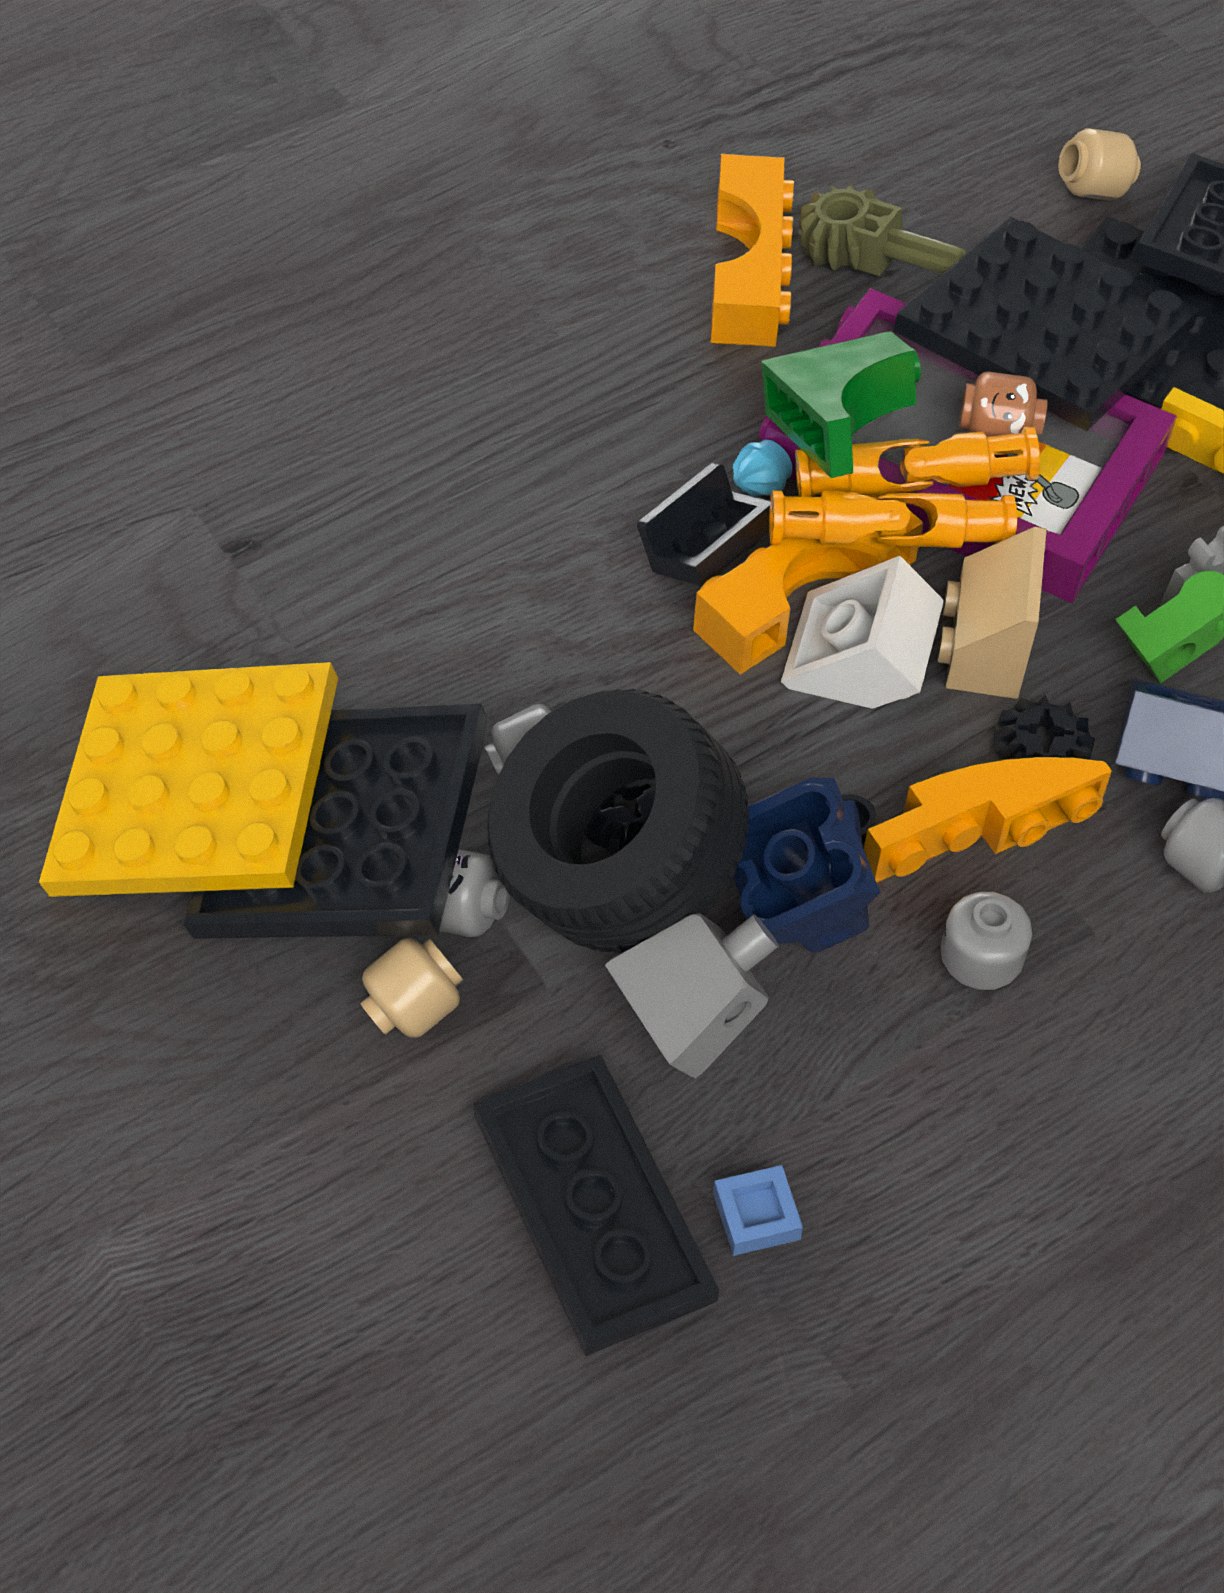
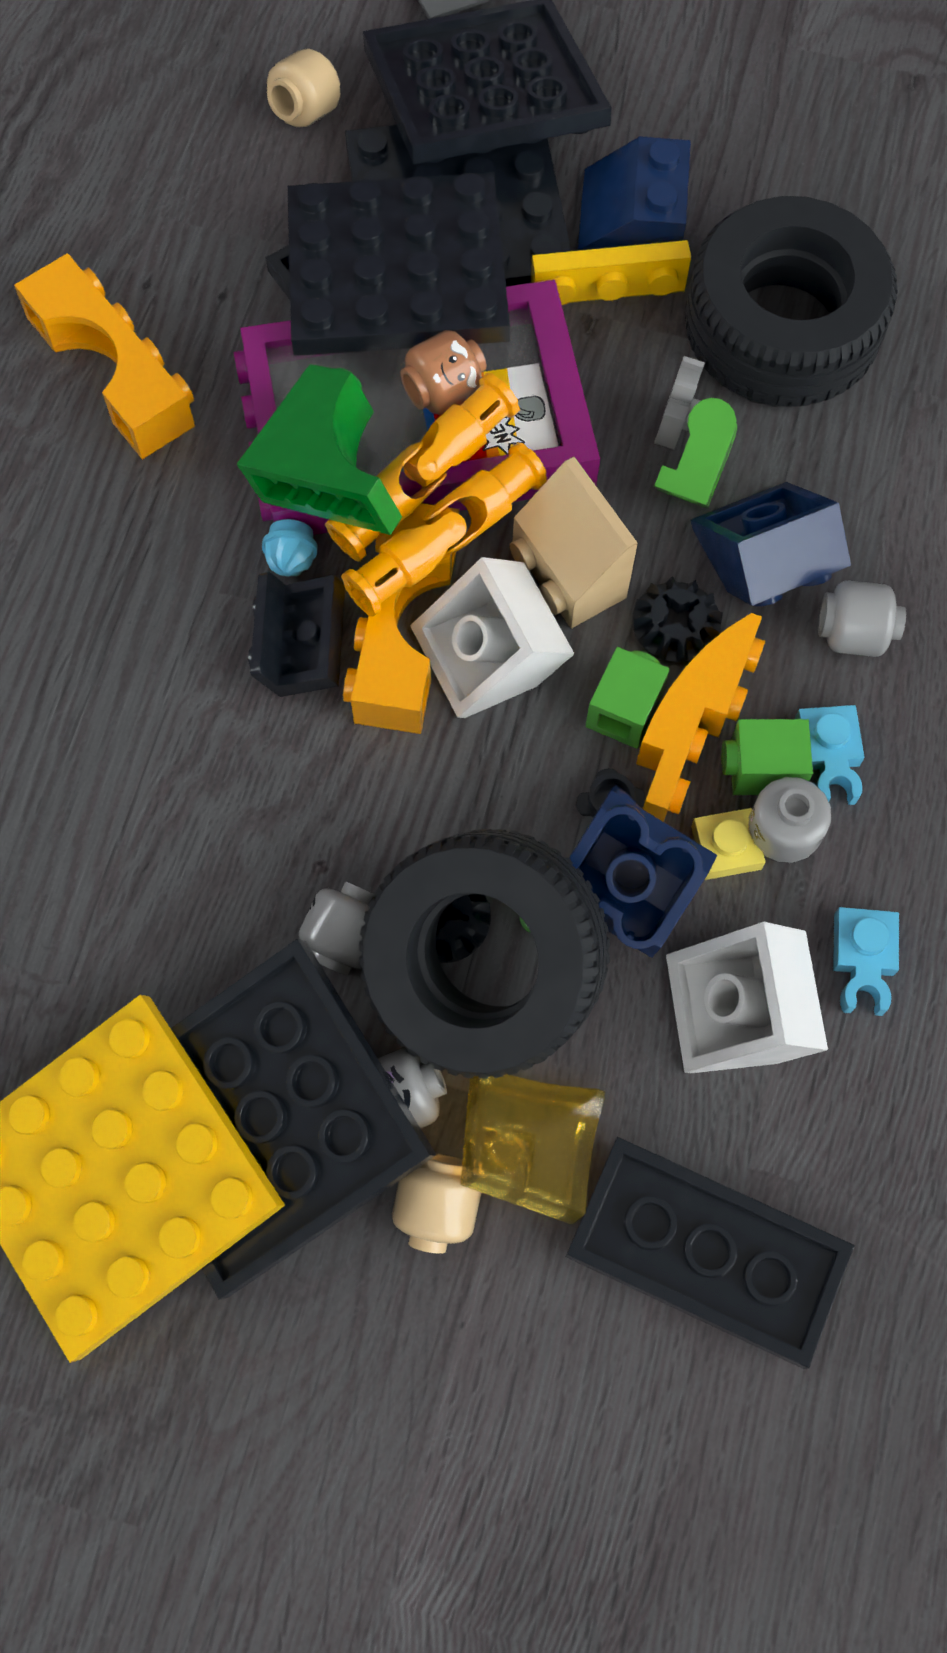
camera: 40 degrees left, 15 degrees up
light grey torso [605,913,779,1079] -> none
medium blue plate [713,1165,803,1256] -> none
olive gear [799,184,967,276] -> none
none -> clear yellow plate [460,1074,605,1225]
none -> bright green brick [585,647,670,749]
none -> white slope [666,922,828,1073]
none -> light yellow plate [691,808,766,880]
none -> bright green brick [721,719,813,795]
none -> medium azure plate [795,705,865,805]
none -> medium azure plate [833,907,899,1016]

